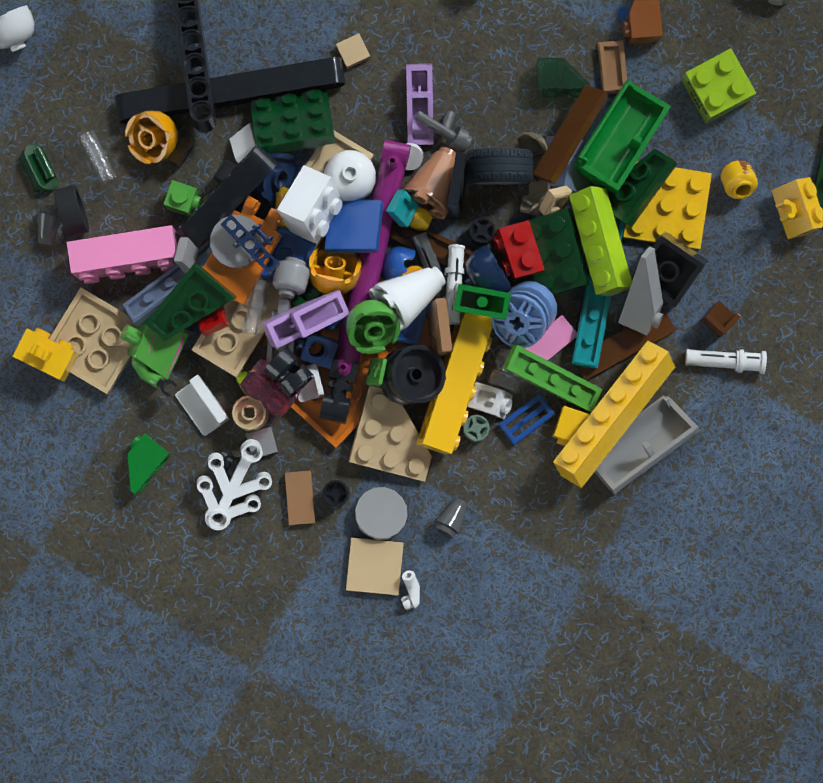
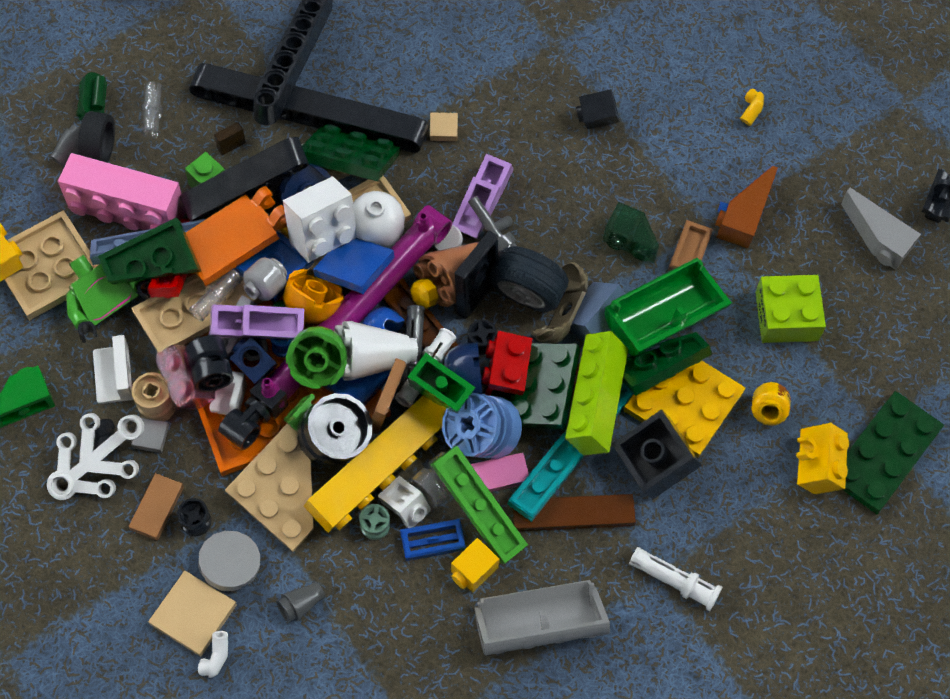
camera: 25 degrees right, 20 degrees down
light orange cylinder [125,110,179,164] -> none
light grey tile [174,237,199,273] -> none
light grey tile [210,215,264,268] -> none
dark blue piece [220,214,280,274] -> none
teal plate [386,190,419,227] -> none
reddish brown tile [533,85,608,184] -> none
tan tile [539,185,572,215] -> none
yellow brick [553,341,675,488] -> none
light grey slope [618,246,663,335] -> none
reddish brown panel [700,301,742,338] -> none

